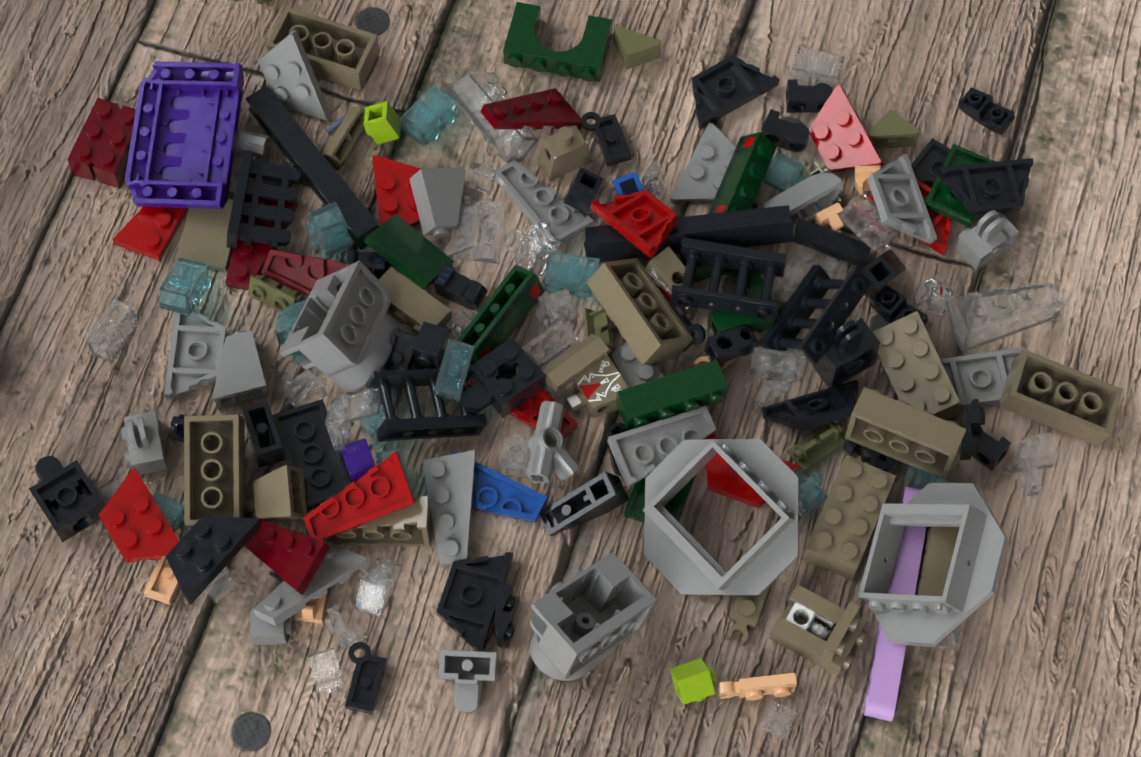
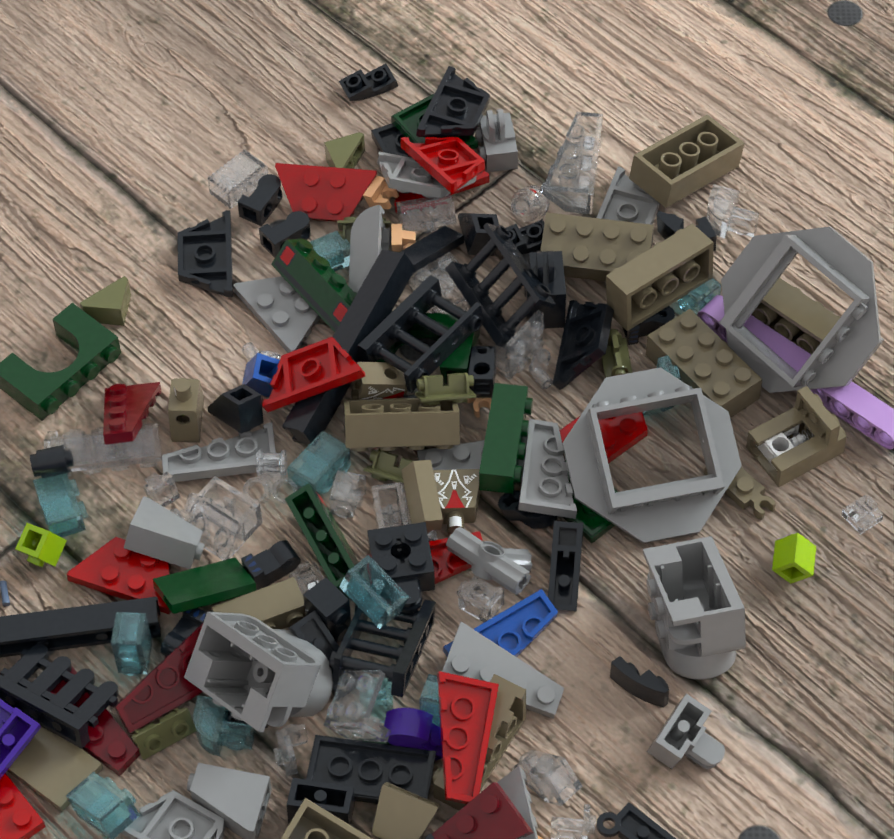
camera: 60 degrees left, 10 degrees down
dark tan piece [322,107,365,169] -> none
black wing [436,552,514,652] -> none
black hinge [581,112,632,166] -> none
light nougat plate [718,673,797,700] -> none
none -> black brick [30,445,74,478]
none -> red wing [400,137,485,193]
none -> olive hinge [415,372,476,405]

